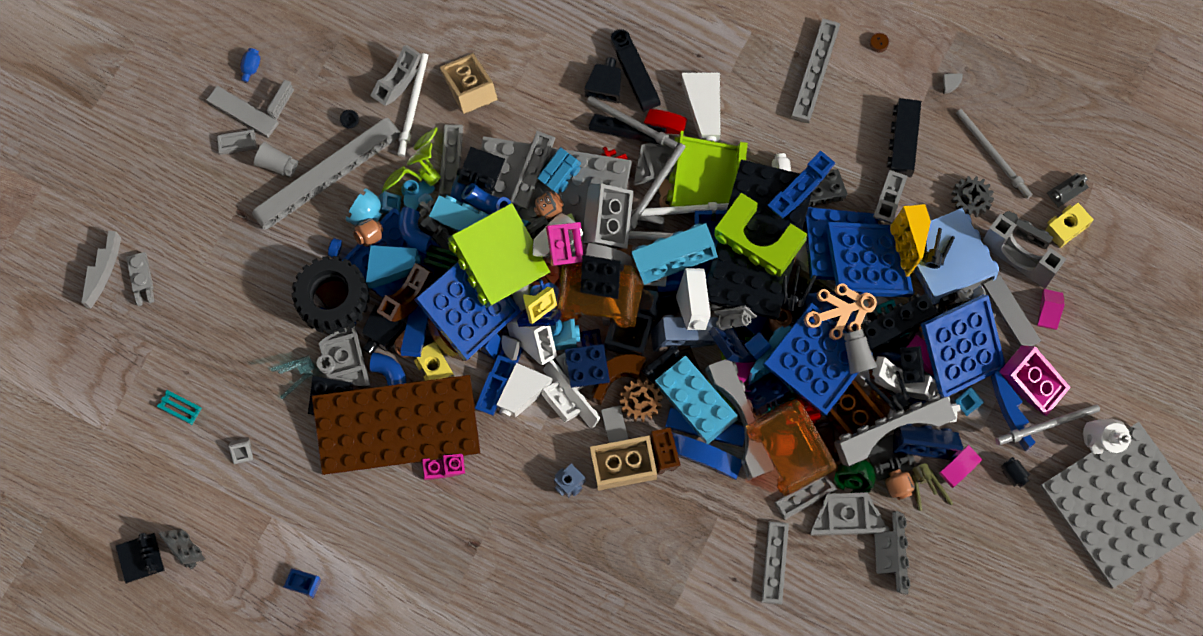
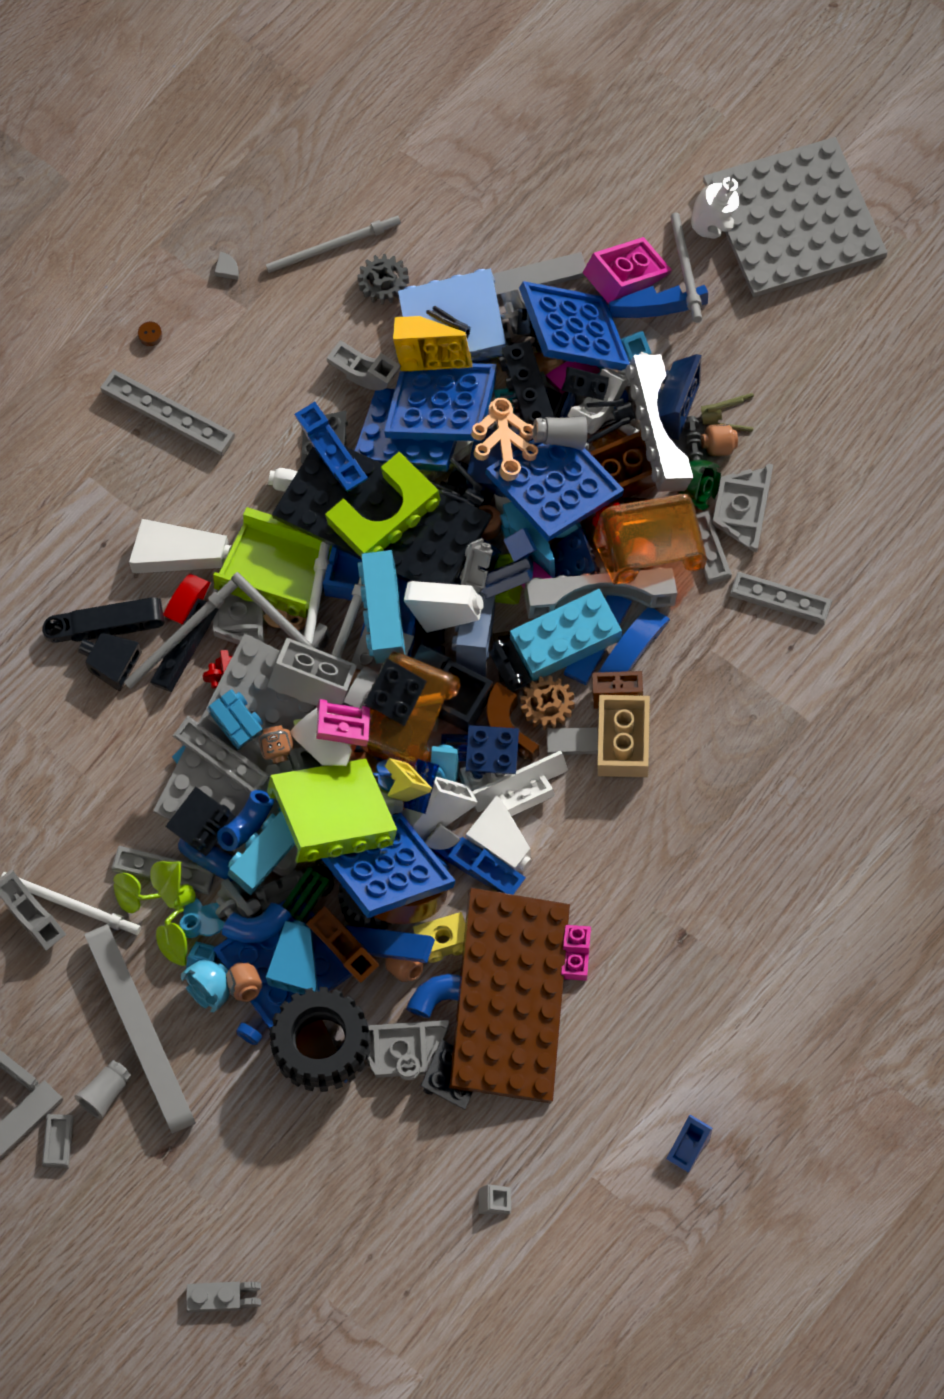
camera: 75 degrees left, 5 degrees down
light grey slope [81,231,121,309] -> none
black hinge [115,533,165,584] -> none
teal tile [157,390,202,425] -> none
dark grey hinge [158,529,205,569] -> none
clear light blue plant [271,355,315,399] -> none
black tile [340,110,359,128] -> none
black torso [362,305,406,355] -> none
tan slope [440,53,498,114] -> none
sand blue brick [554,463,586,498] -> none
dark grey bracket [874,511,910,595] -> none
black brick [886,98,922,178] -> none
dark pink slope [939,445,982,488] -> none
light grey arch [982,214,1066,289] -> none
black brick [1000,457,1030,488] -> none
dark grey hinge [1003,211,1053,249] -> none
dark pink slope [1037,289,1065,330] -> none
light yellow brick [1045,203,1094,248] -> none
dark grey hinge [1047,173,1089,208] -> none

